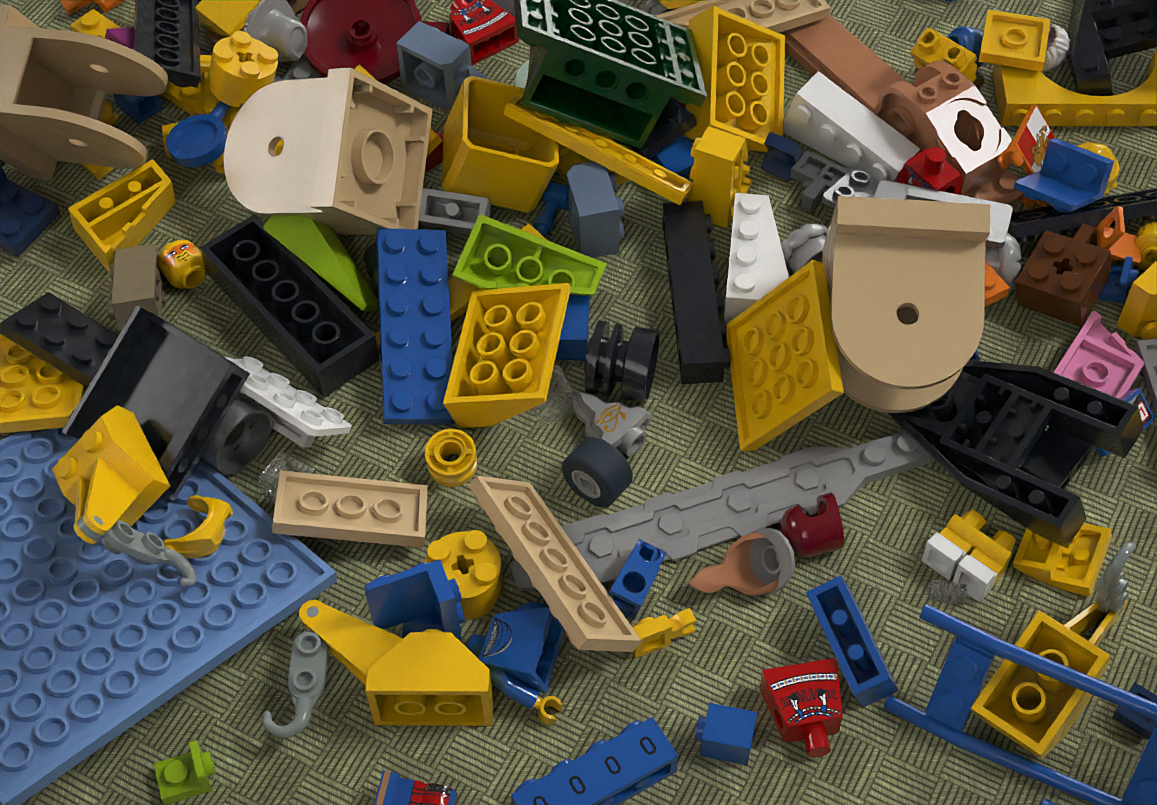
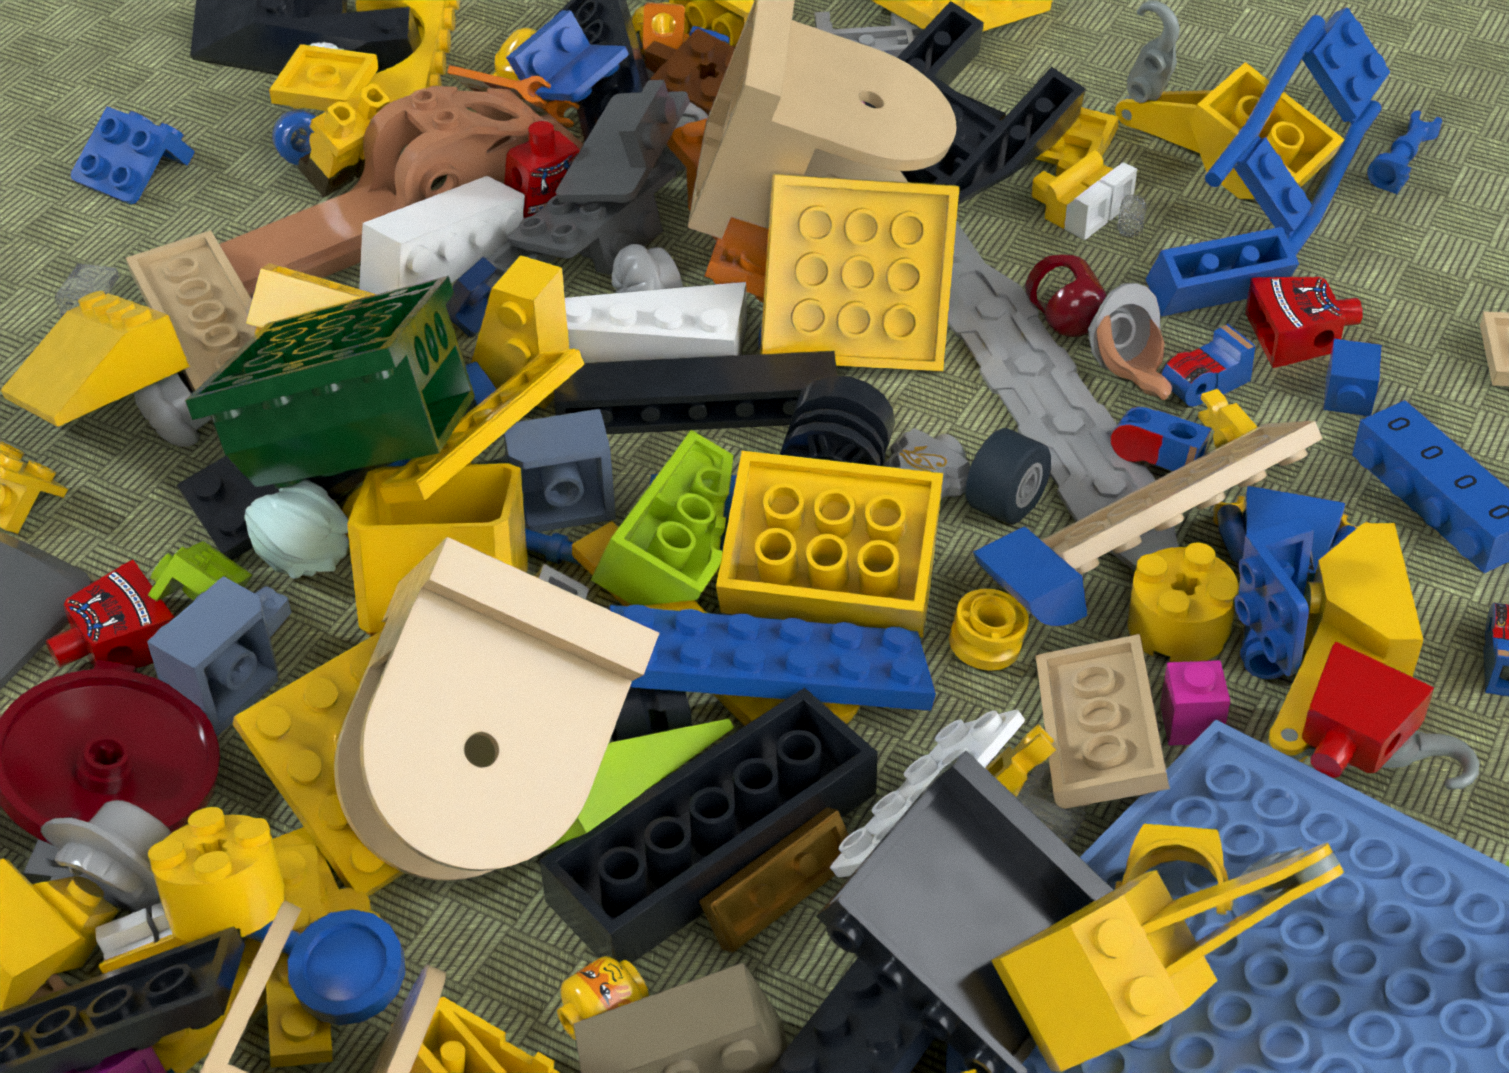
camera: 90 degrees left, 10 degrees down
none -> lime bracket [148,541,253,602]
none -> pearl gold tile [699,807,849,953]
none -> blue brick [973,526,1087,626]
none -> yellow plate [986,724,1056,798]
none -> dark pink brick [1160,660,1231,746]
none -> blue leg [1162,324,1255,407]
none -> red torso [1302,641,1435,778]

